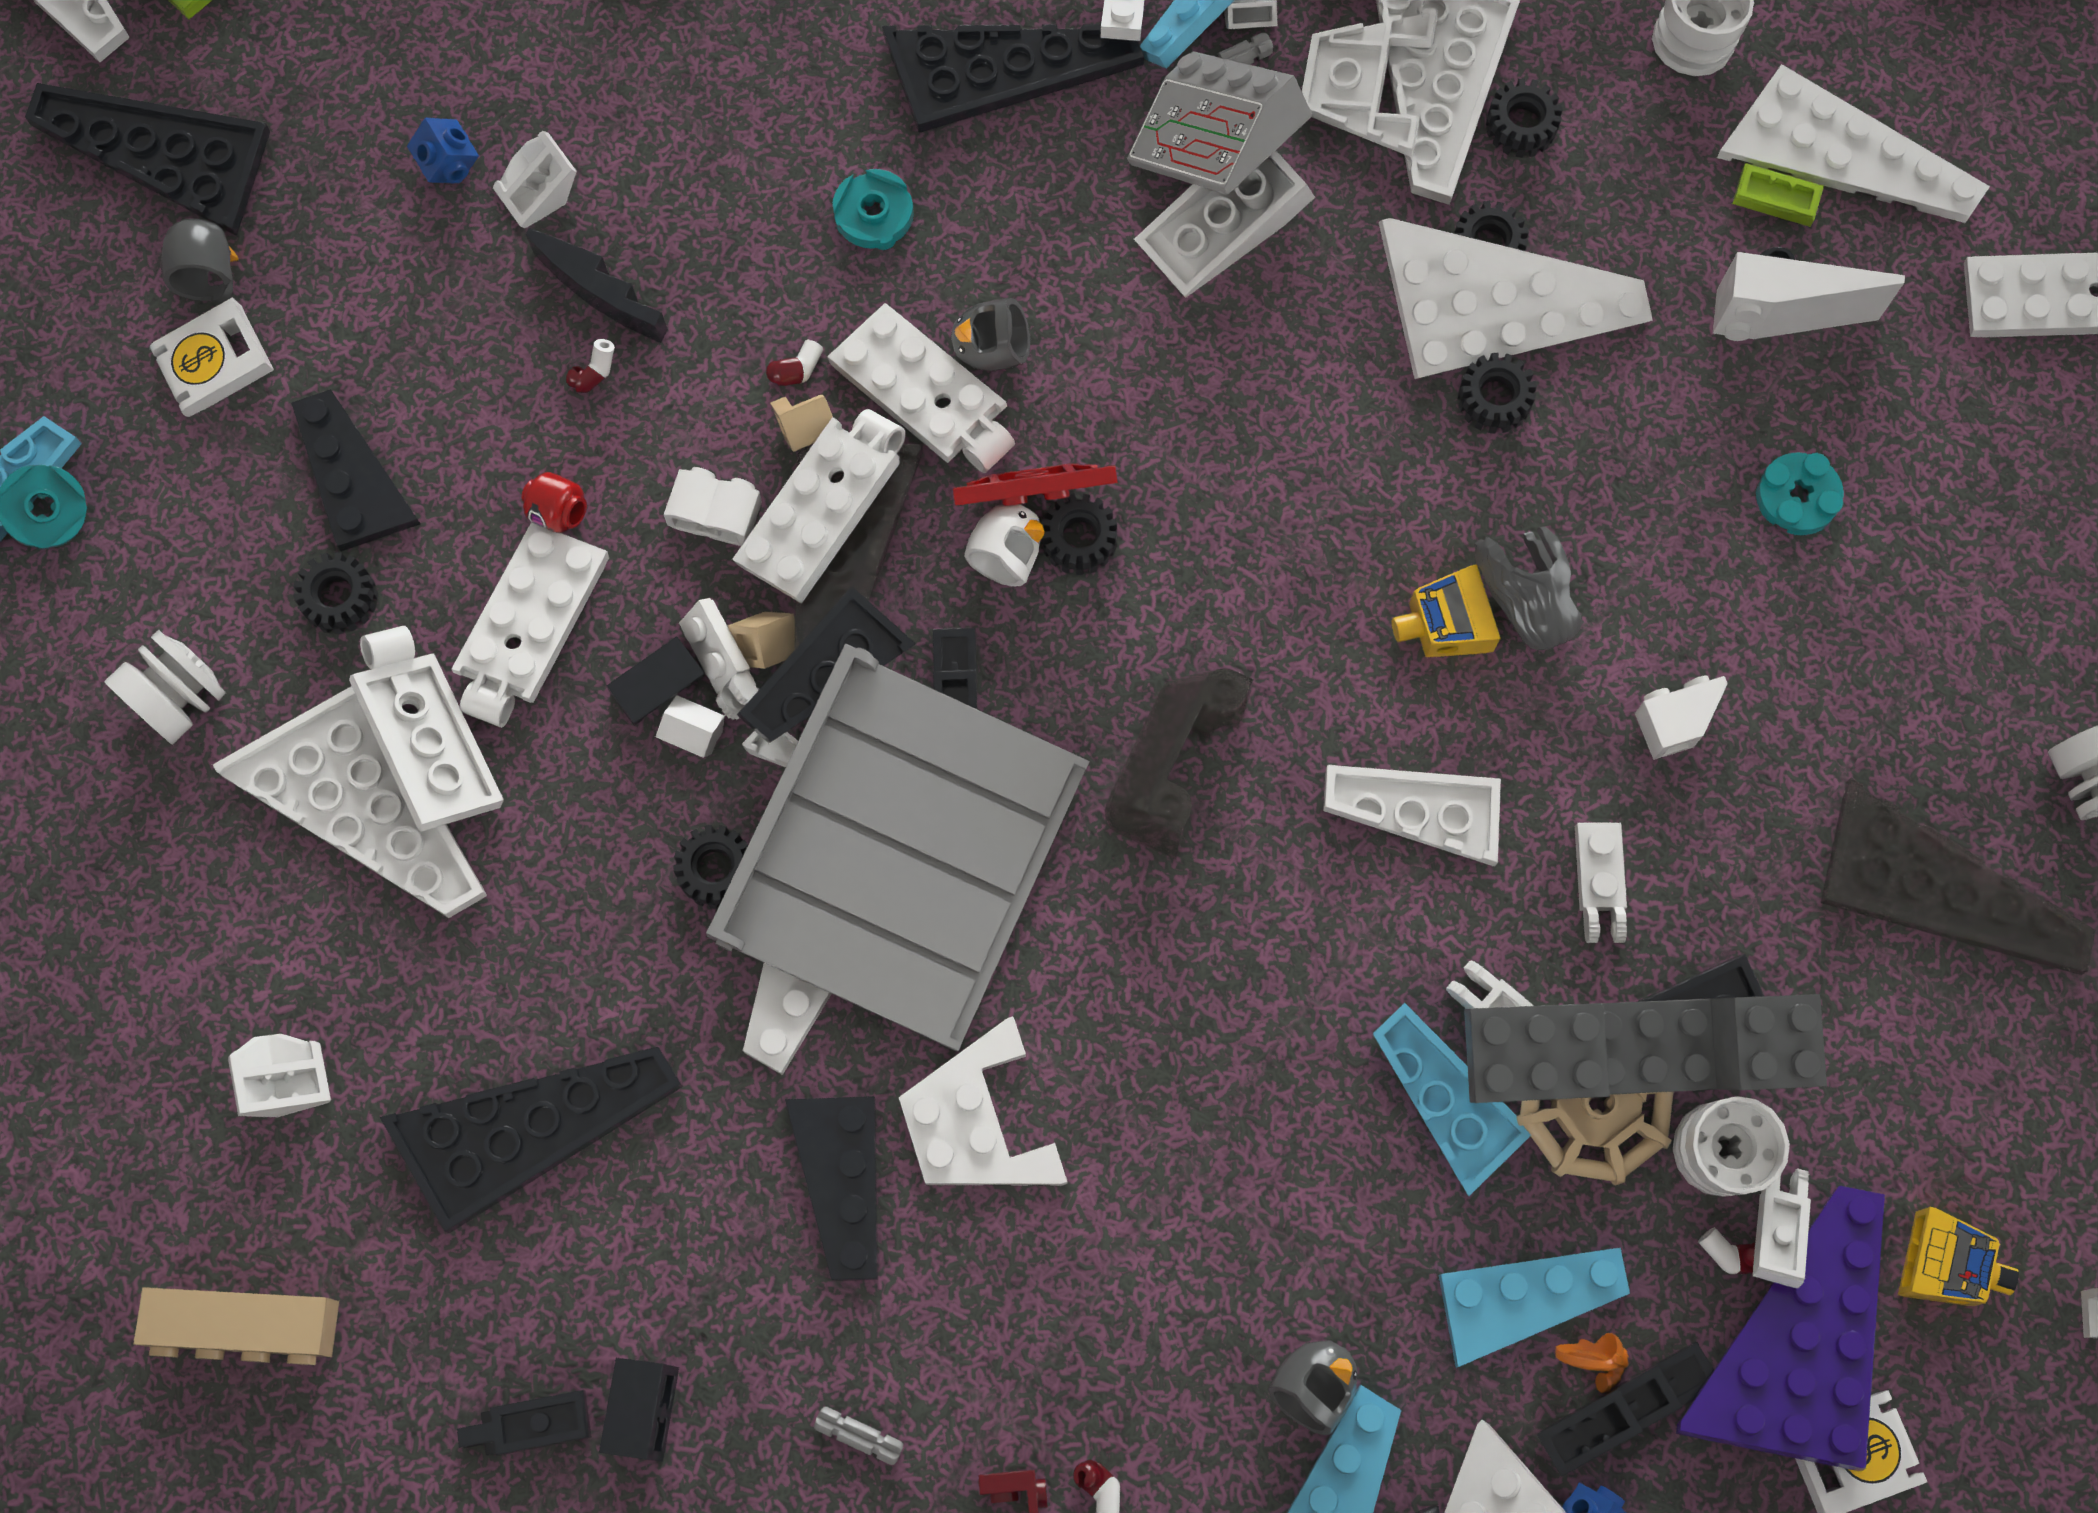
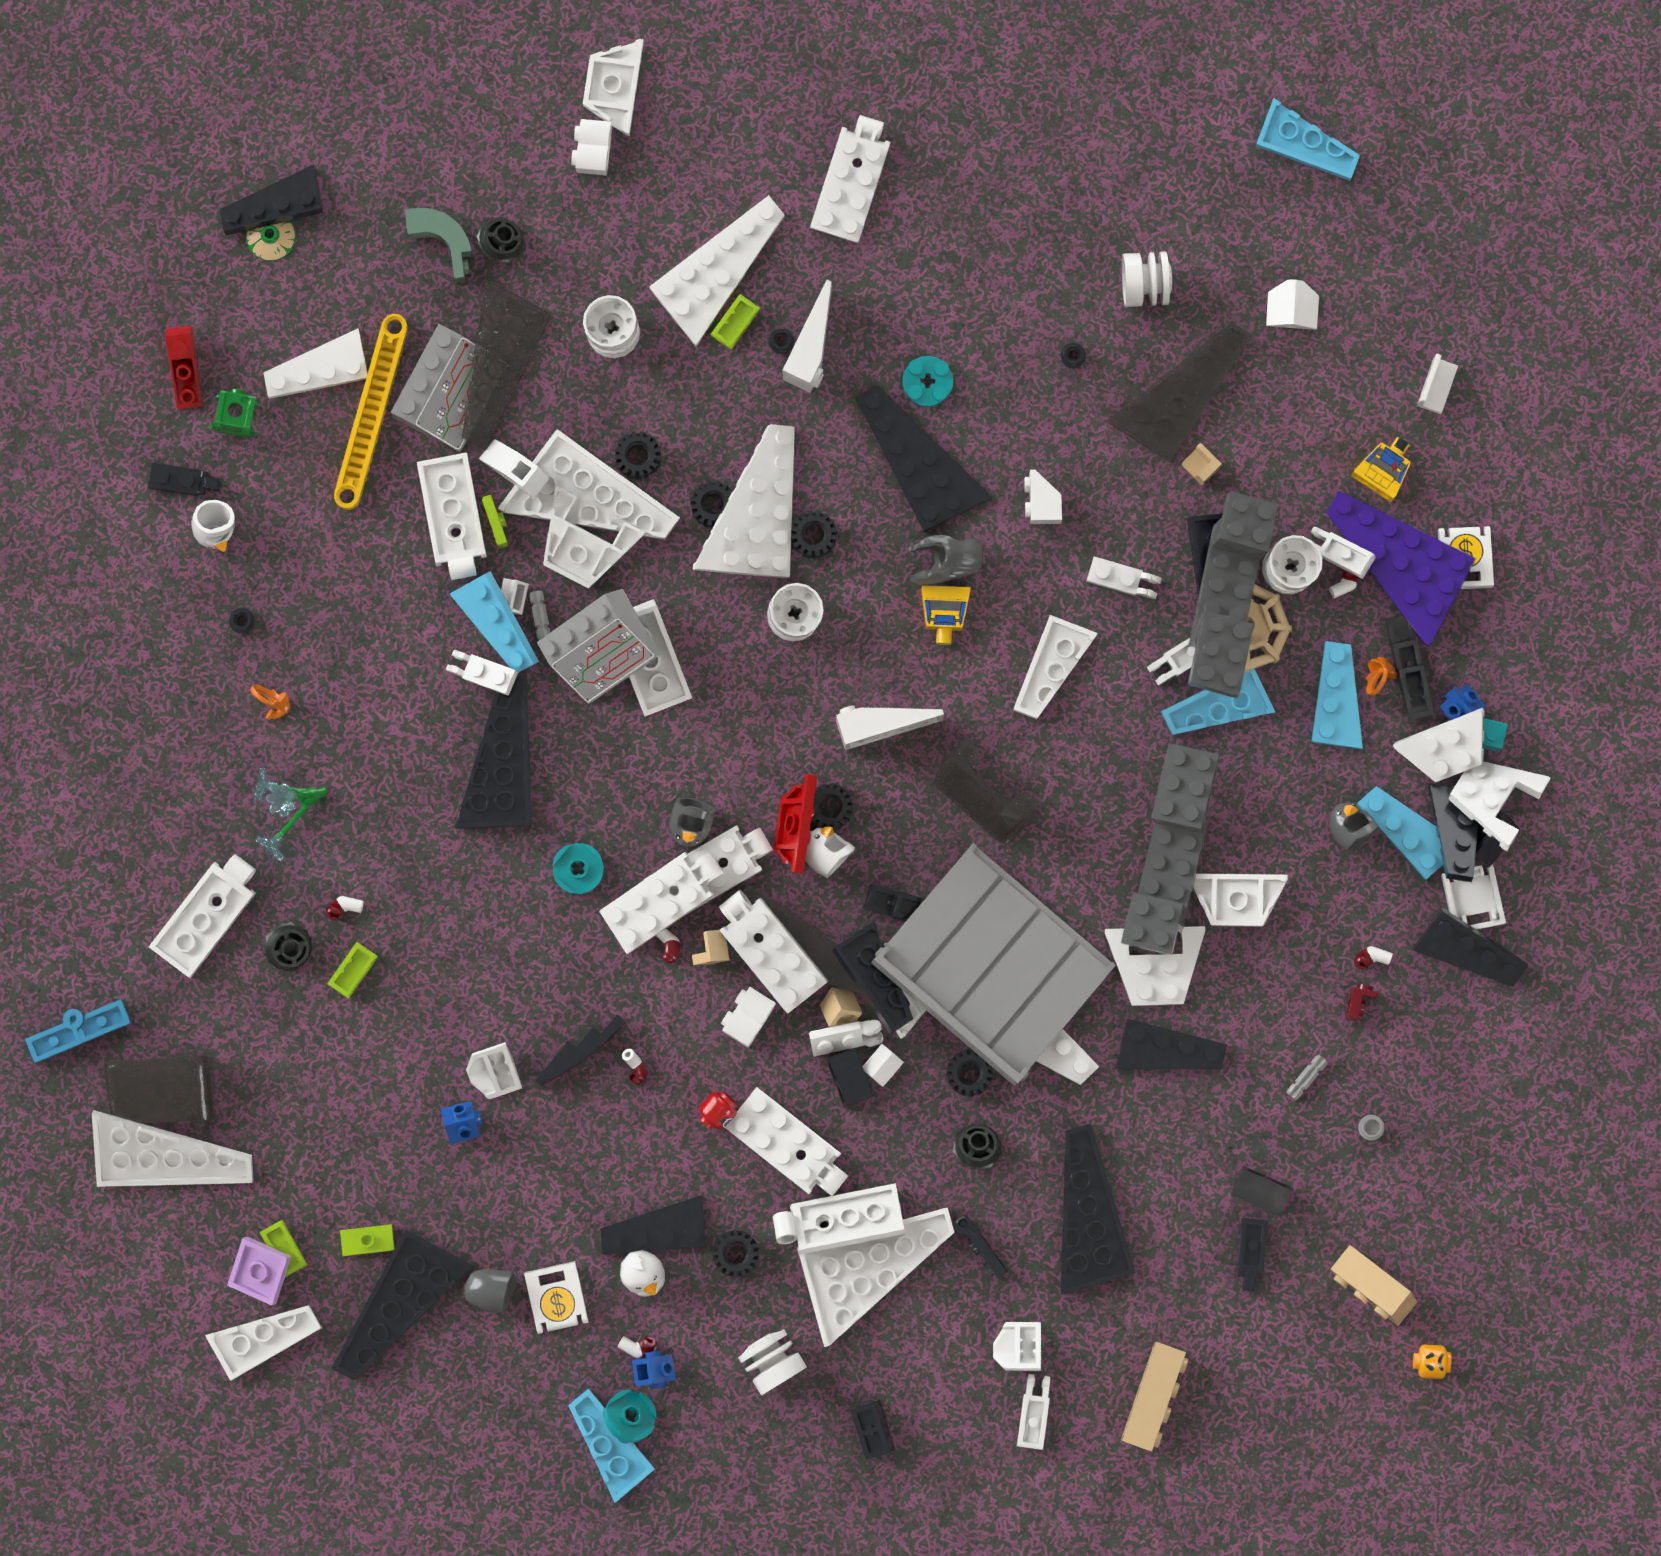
camera: 75 degrees left, 10 degrees up
none -> lime plate [340,1224,395,1256]
none -> white hinge [599,852,724,954]
none -> arm [617,1336,657,1358]
none -> white piece [620,1250,665,1297]
none -> blue brick [632,1351,676,1389]
none -> white wheel [767,583,824,642]
none -> white slope [836,706,944,750]
none -> black hinge [850,1400,896,1460]
none -> black wing [855,386,992,532]
none -> pearl dark grey piece [952,1124,1002,1171]
none -> black hinge [953,1214,1007,1278]
none -> white hinge [1017,1374,1050,1450]
none -> black plate [1061,343,1086,368]
none -> dark grey bracket [1121,743,1220,955]
none -> tan panel [1182,443,1222,486]
none -> white wing [1193,874,1288,927]

